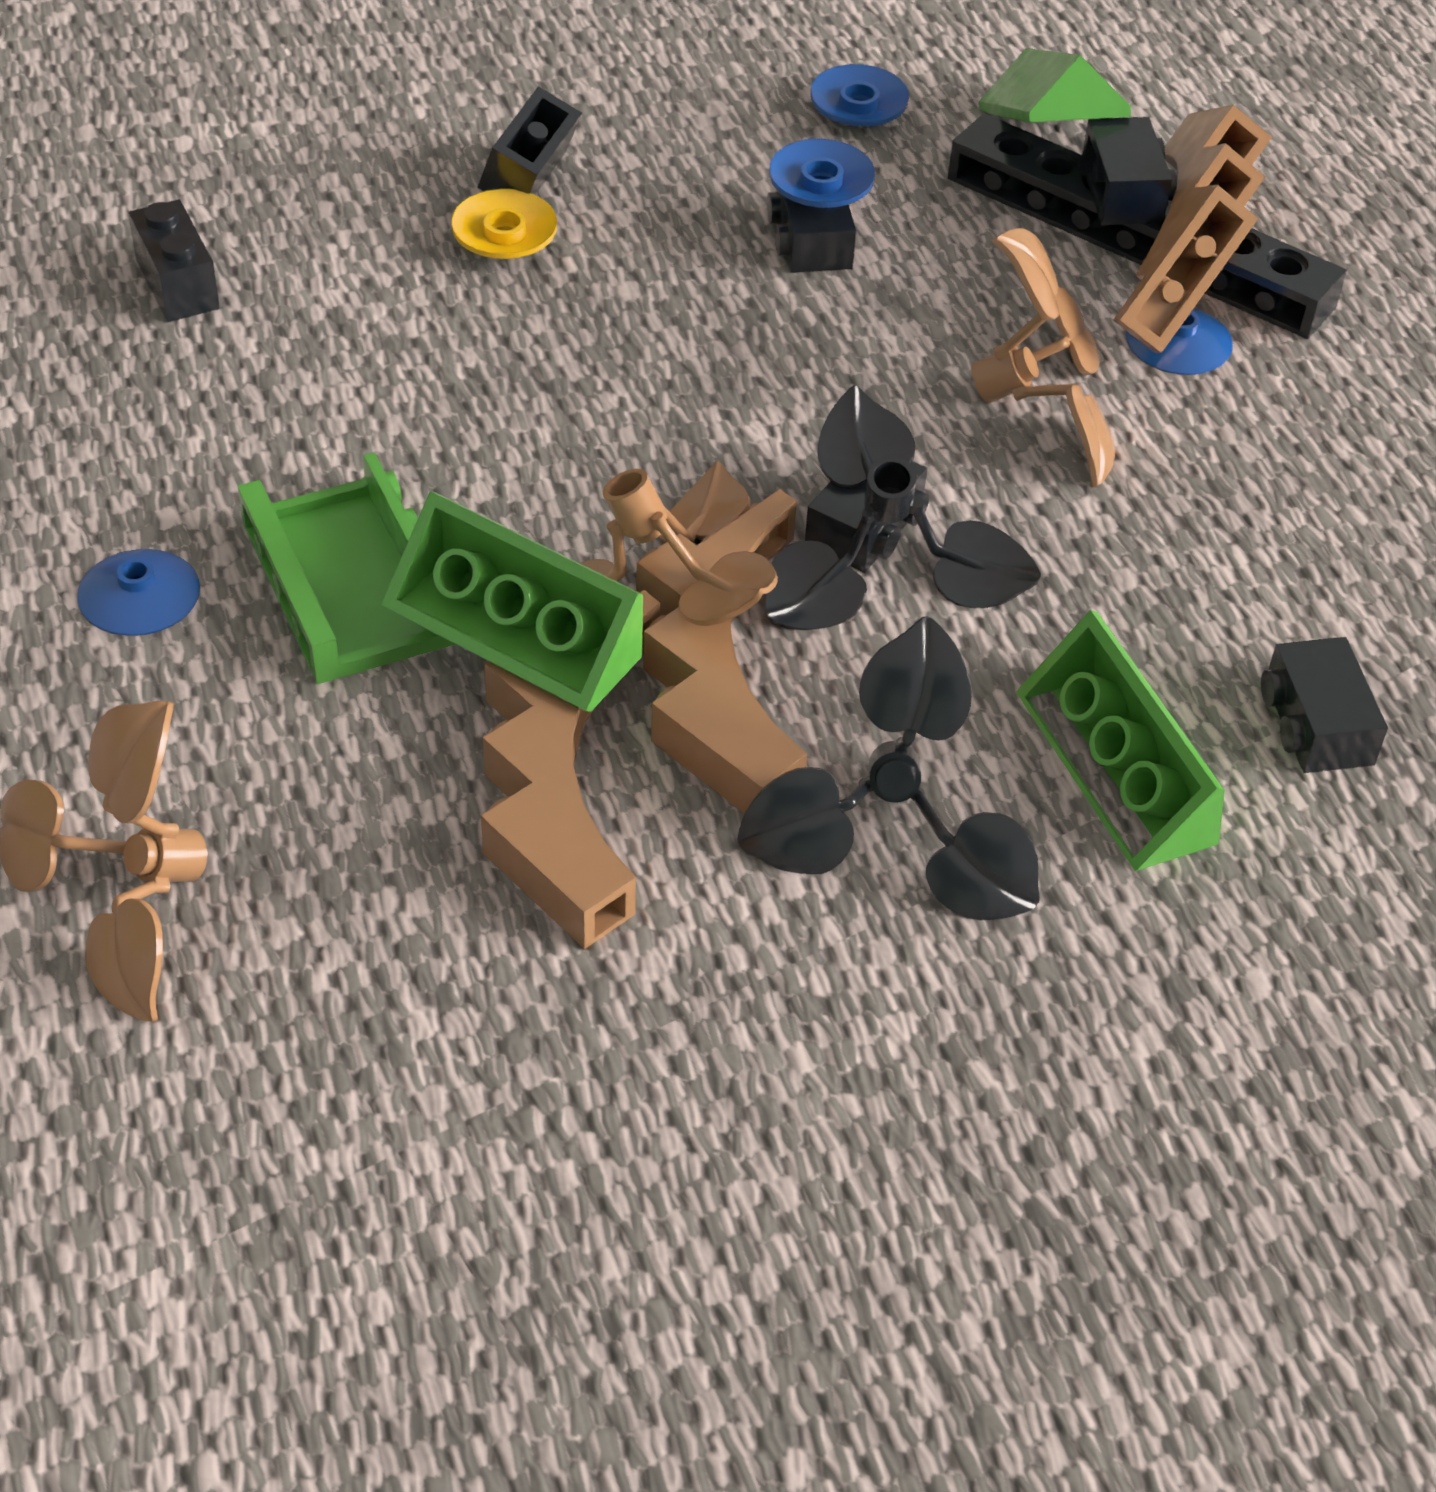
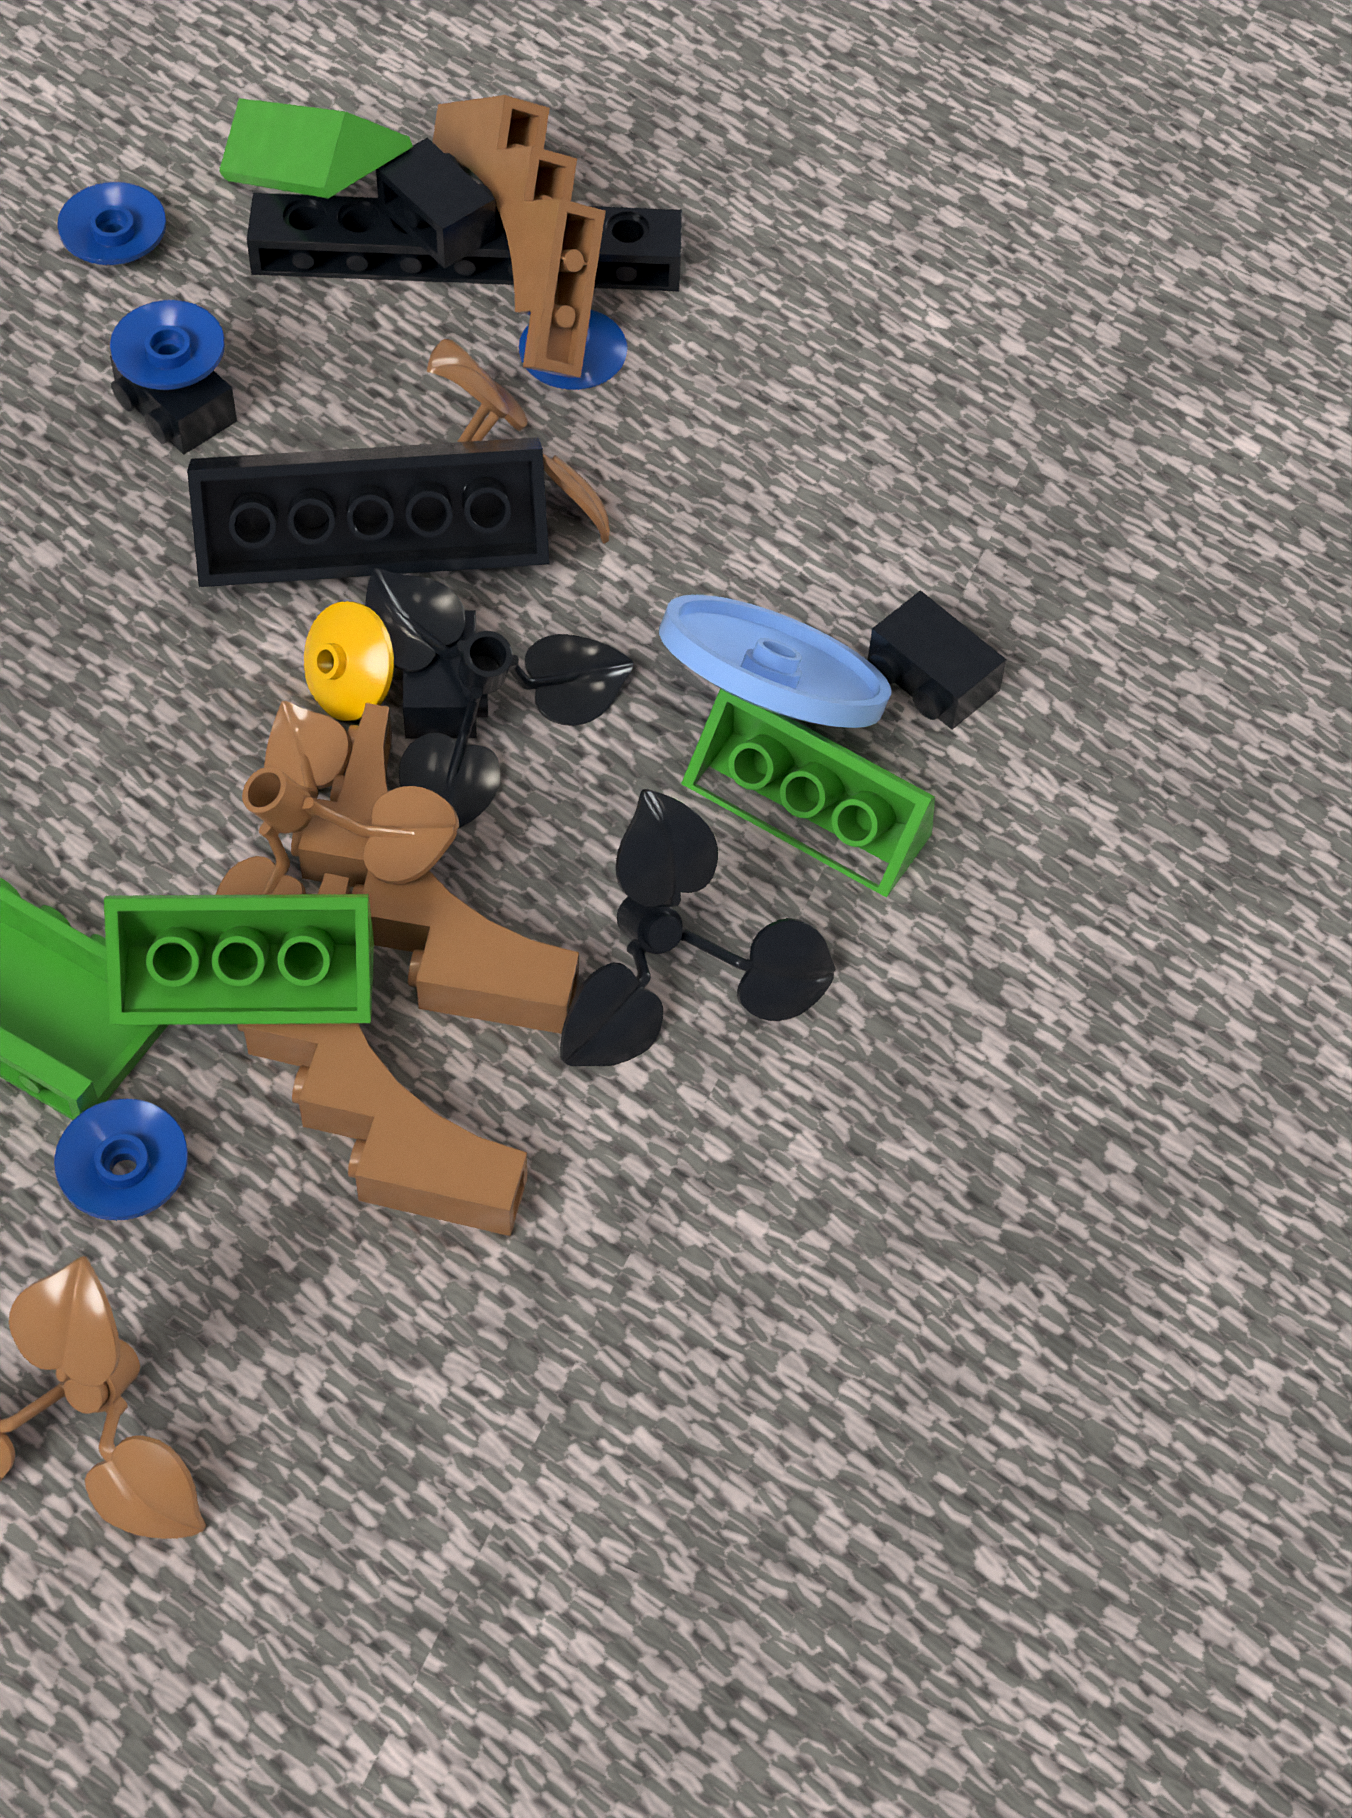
camera: 35 degrees left, 10 degrees up
none -> blue dish [54,1099,188,1221]
none -> black brick [187,437,550,587]
none -> yellow dish [304,601,394,721]
none -> light blue dish [659,595,891,728]

